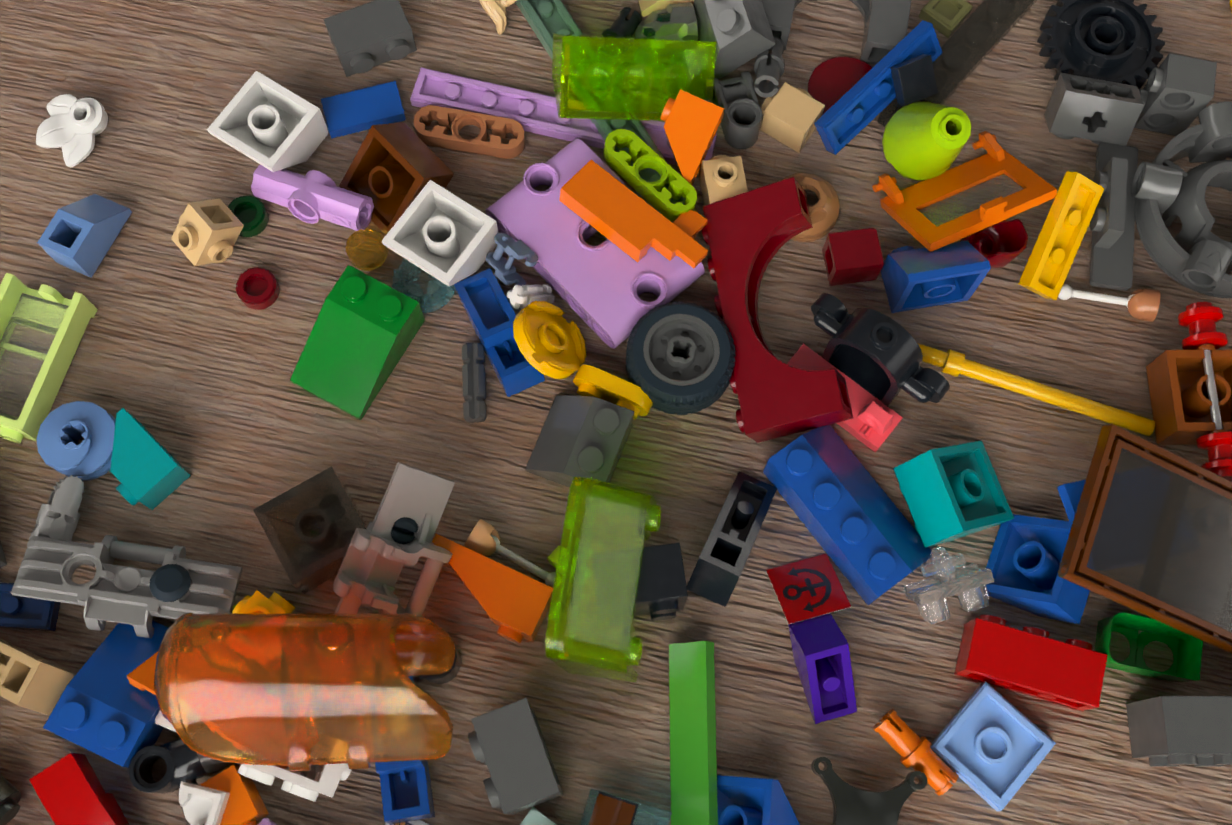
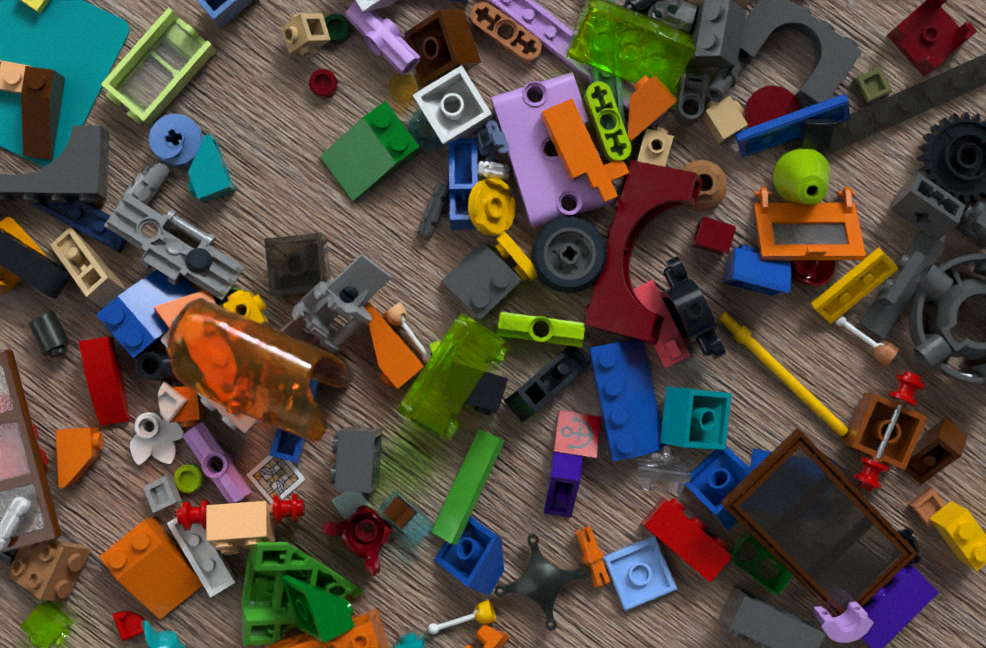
camera: 25 degrees right, 15 degrees up
none -> lime piece [497,312,585,348]

